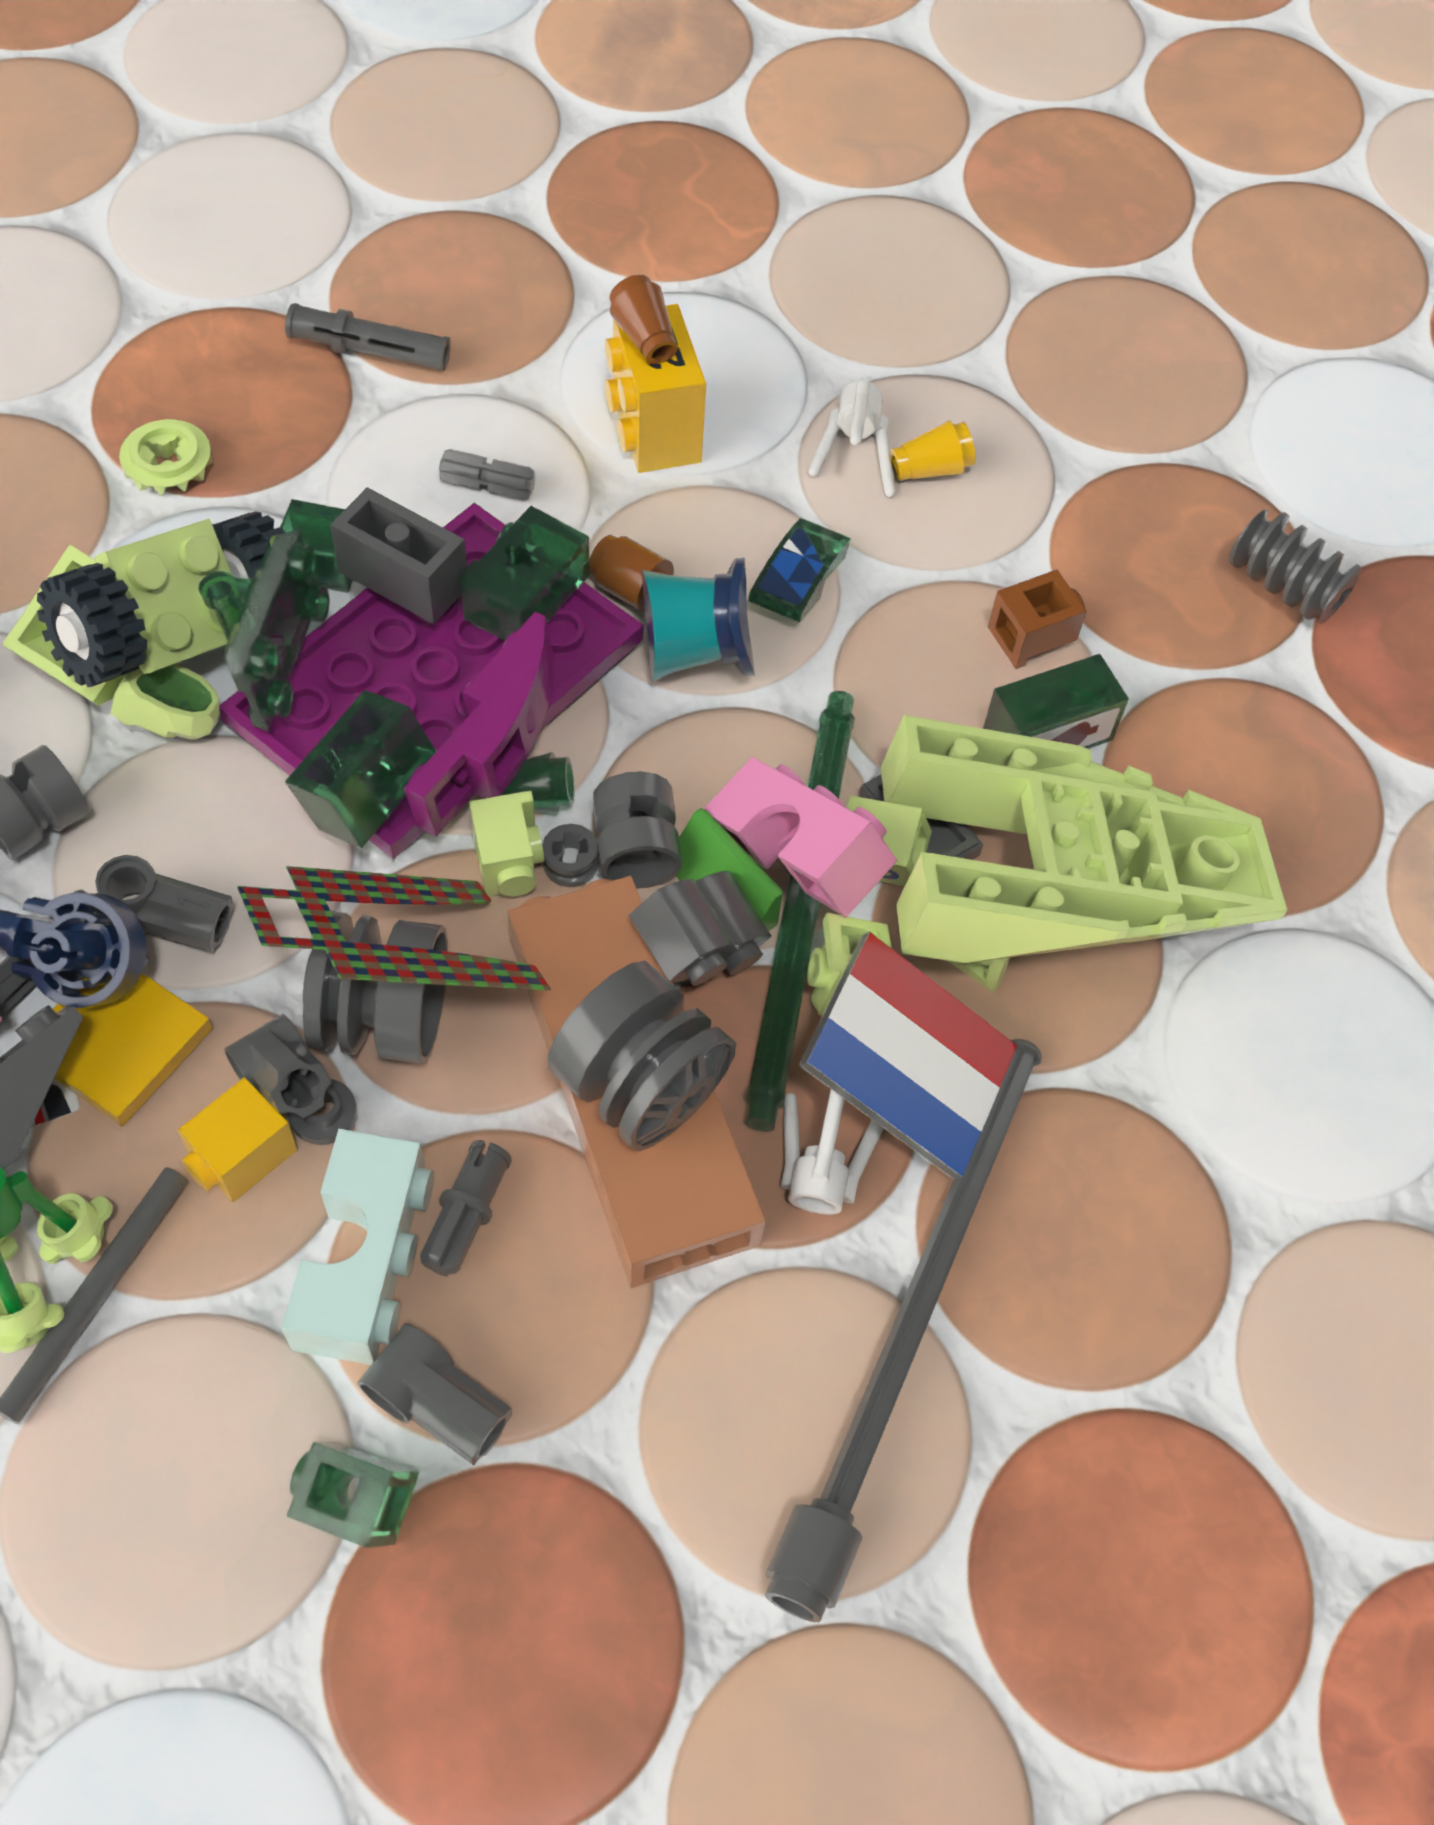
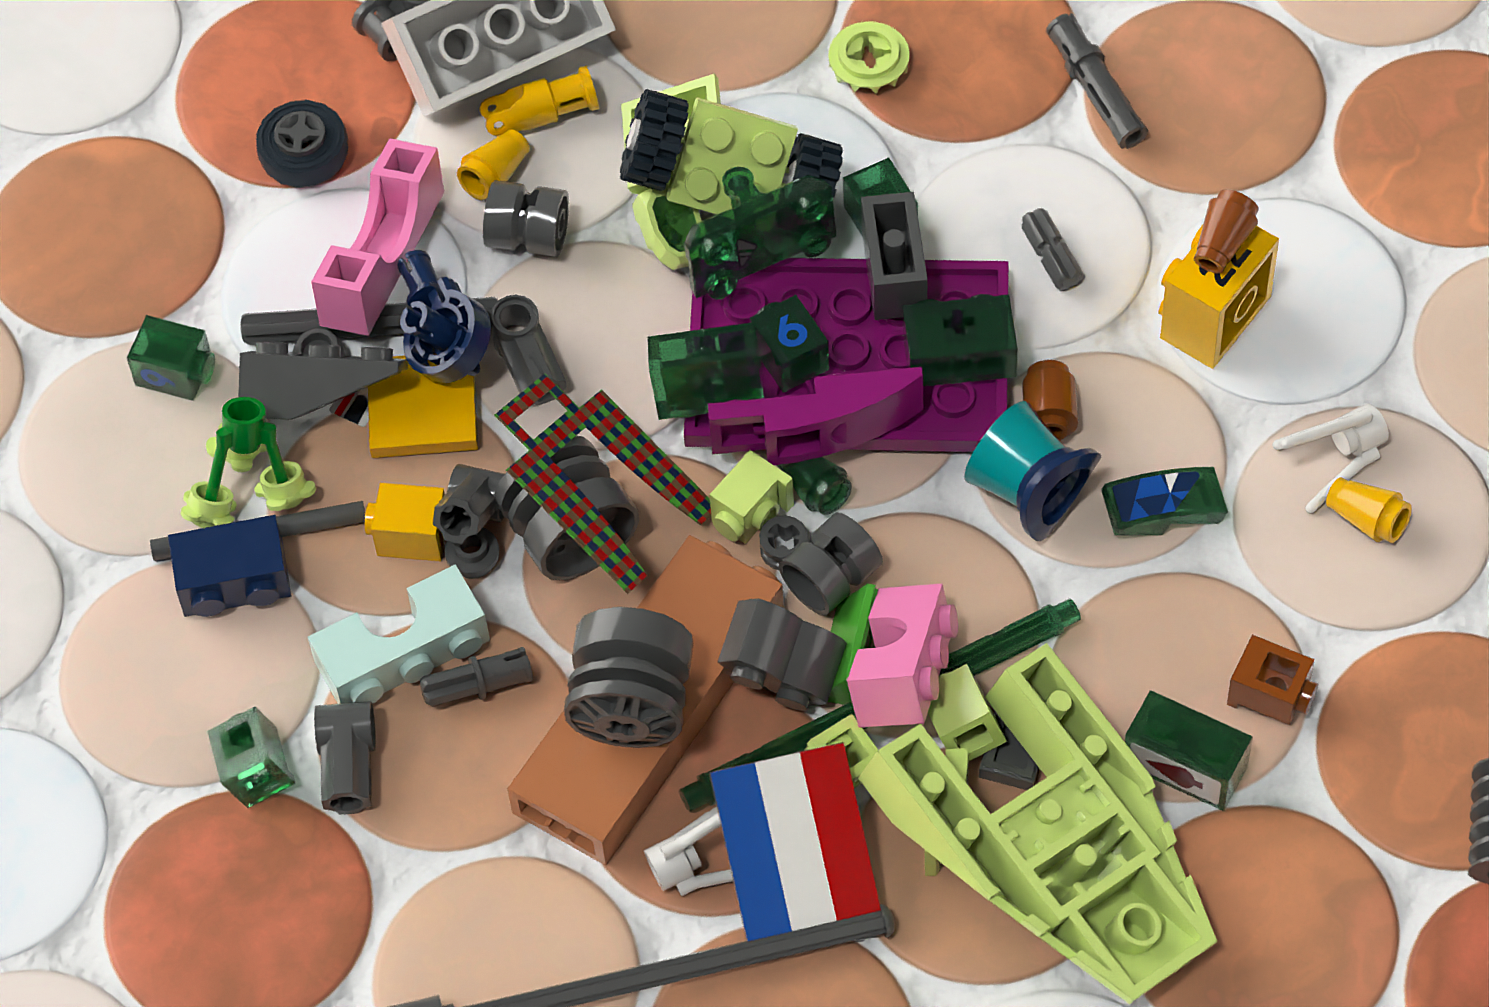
camera: 60 degrees right, 0 degrees up
none -> dark blue brick [168,515,292,617]
none -> clear green brick [750,295,829,393]

